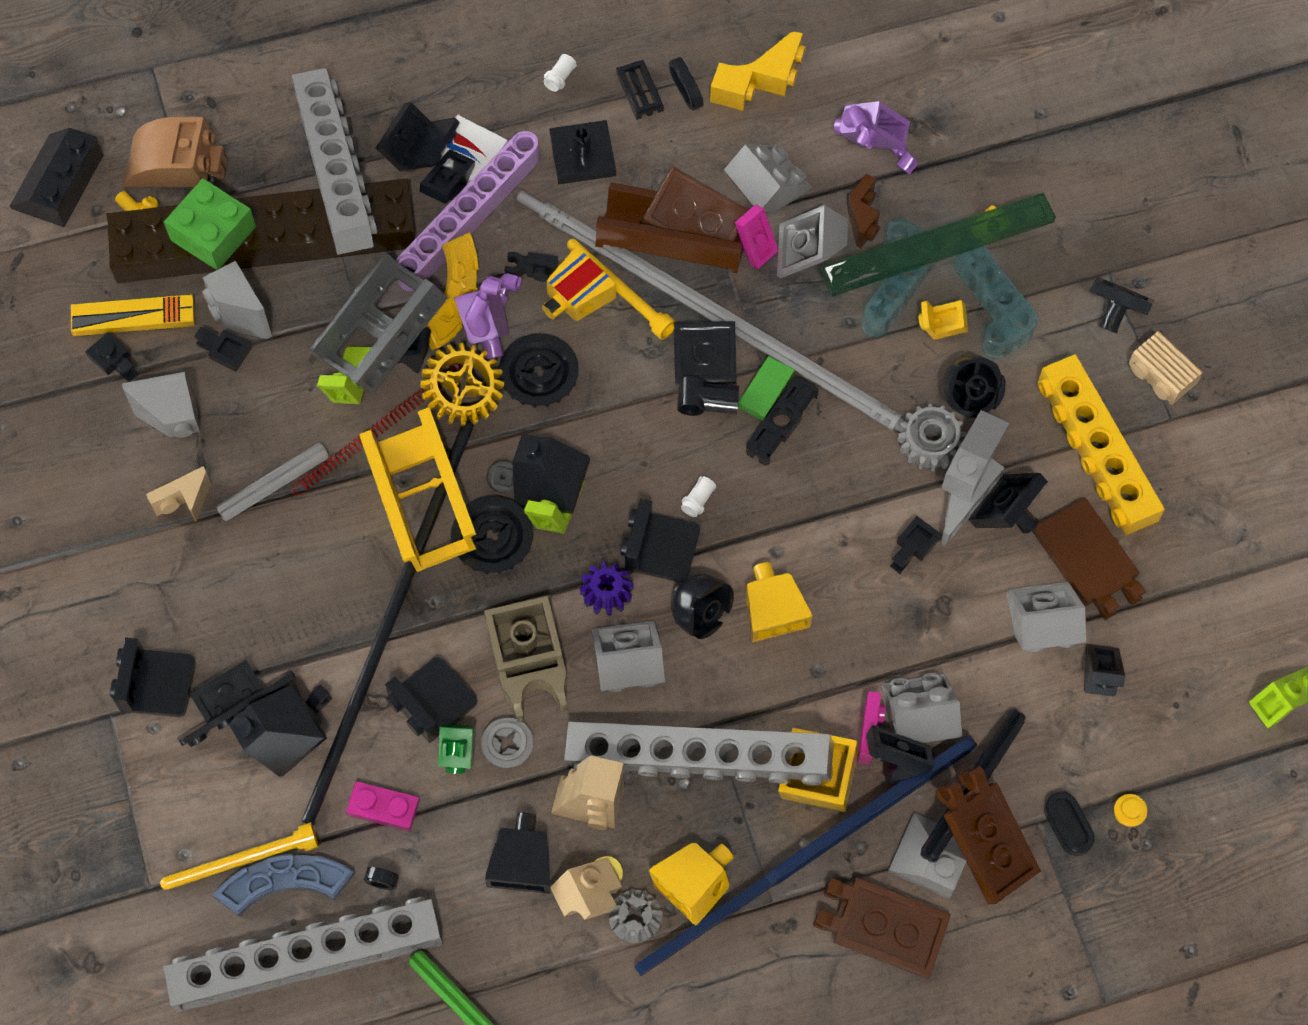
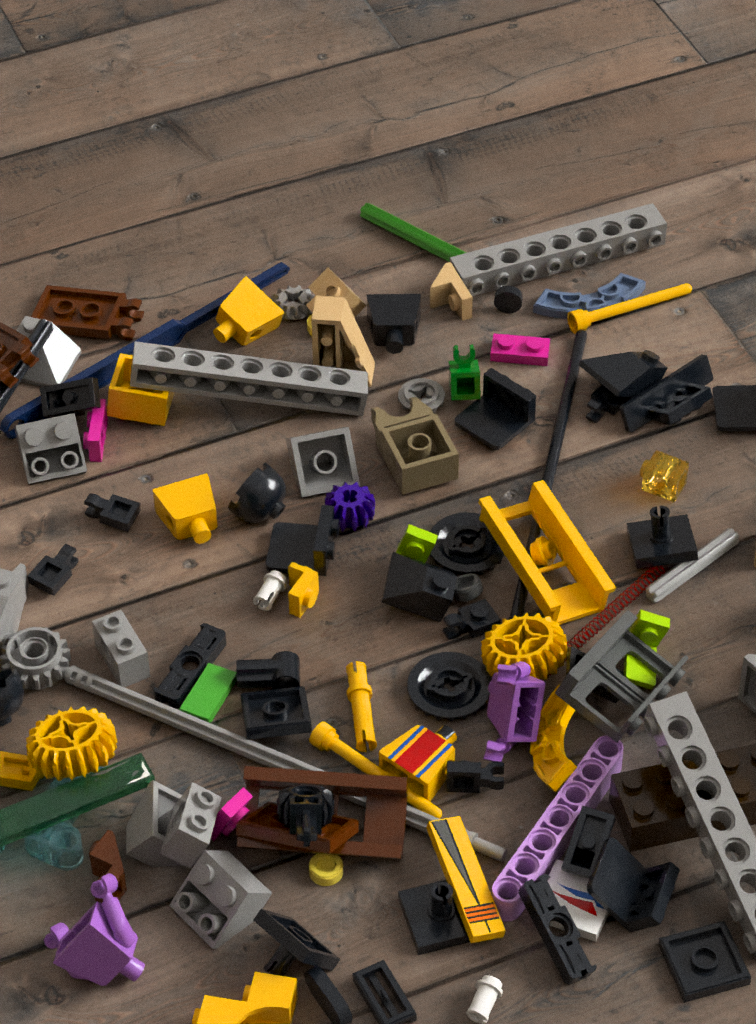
camera: 175 degrees right, 20 degrees down
none -> yellow gear [26,706,117,781]
none -> black plate [84,493,141,532]
none -> light grey brick [92,609,151,687]
none -> light grey brick [160,782,222,868]
none -> black tile [253,909,341,976]
none -> black gear [276,783,334,847]
none -> yellow bracket [288,562,319,618]
none -> yellow pin [346,661,377,752]
none -> yellow tile [426,816,506,943]
none -> tan slope [430,262,473,321]
none -> black plate [443,599,501,640]
none -> black piece [518,874,597,985]
none -> yellow plate [530,536,557,567]
none -> black tile [627,506,698,569]
none -> clear yellow brick [640,450,689,503]
none -> black tile [658,921,751,1003]

